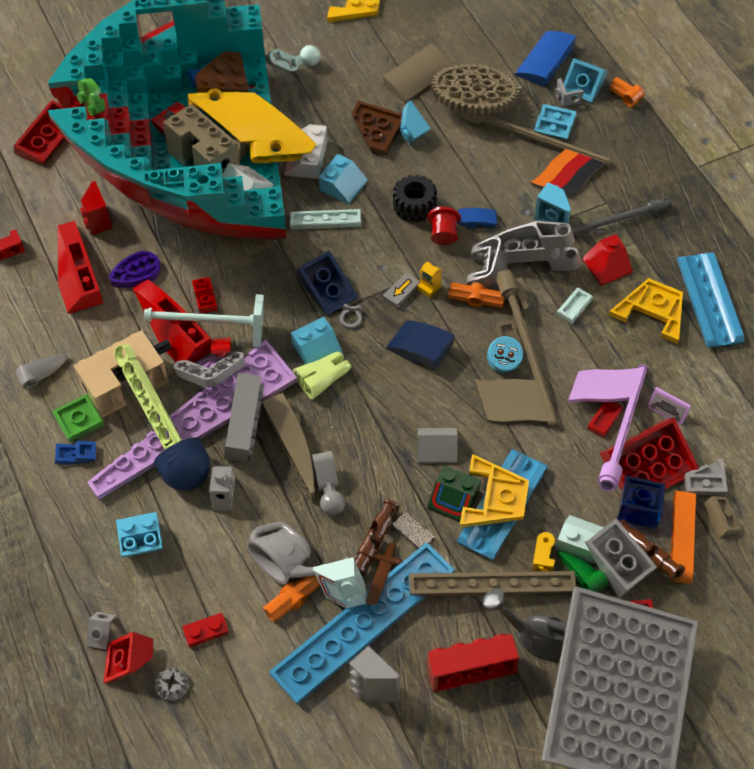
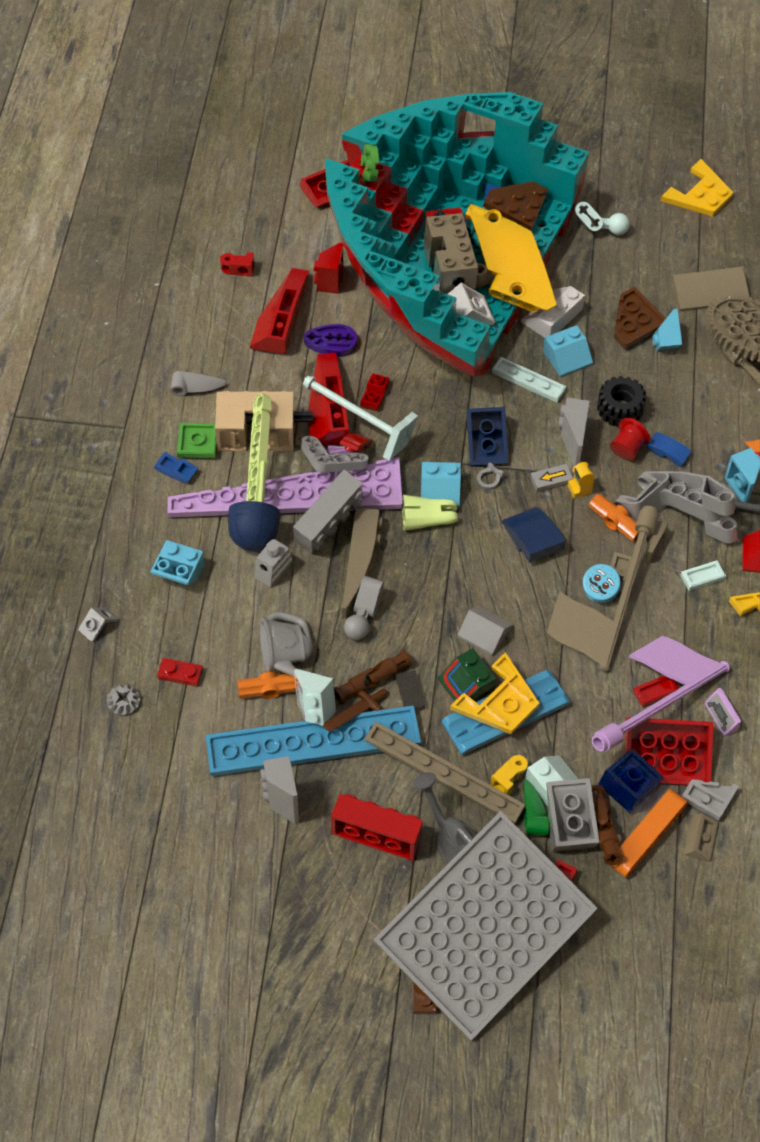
camera: 30 degrees right, 0 degrees up
red slope [103,632,154,684] -> none
none -> light grey slope [558,397,589,467]

